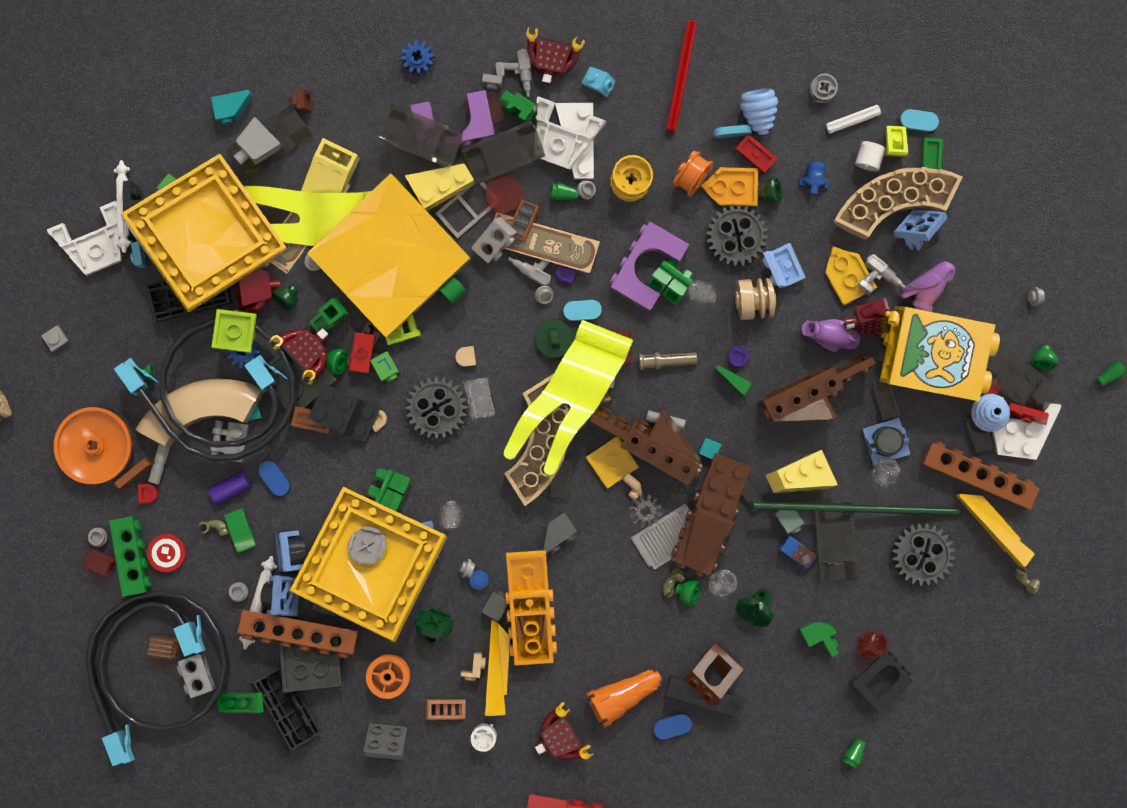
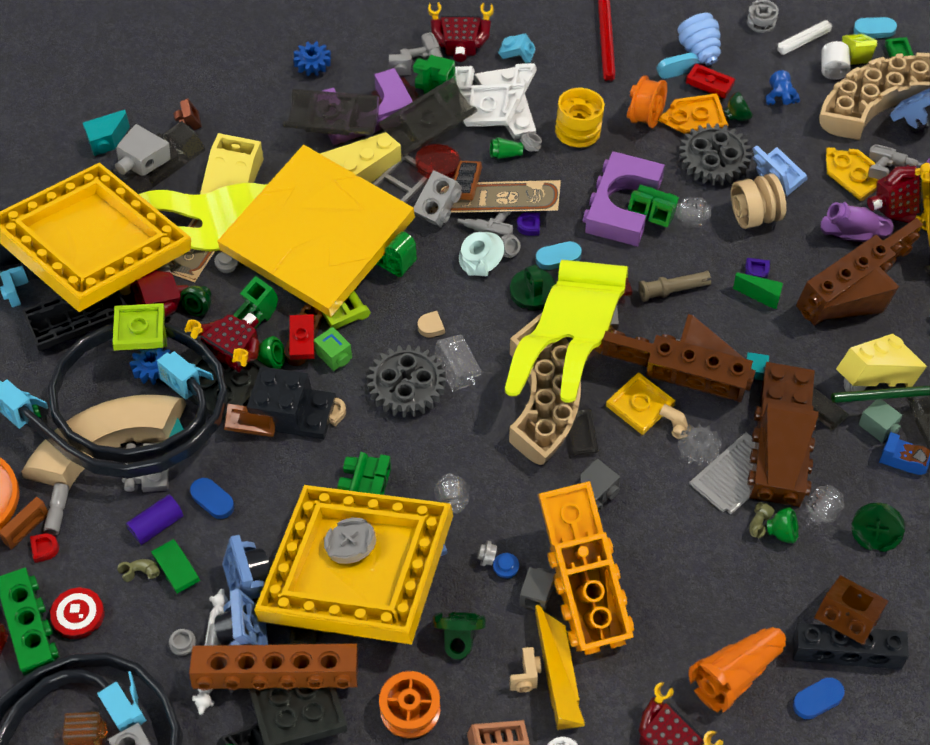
camera: 15 degrees left, 30 degrees down
none -> light aqua piece [459,232,504,276]

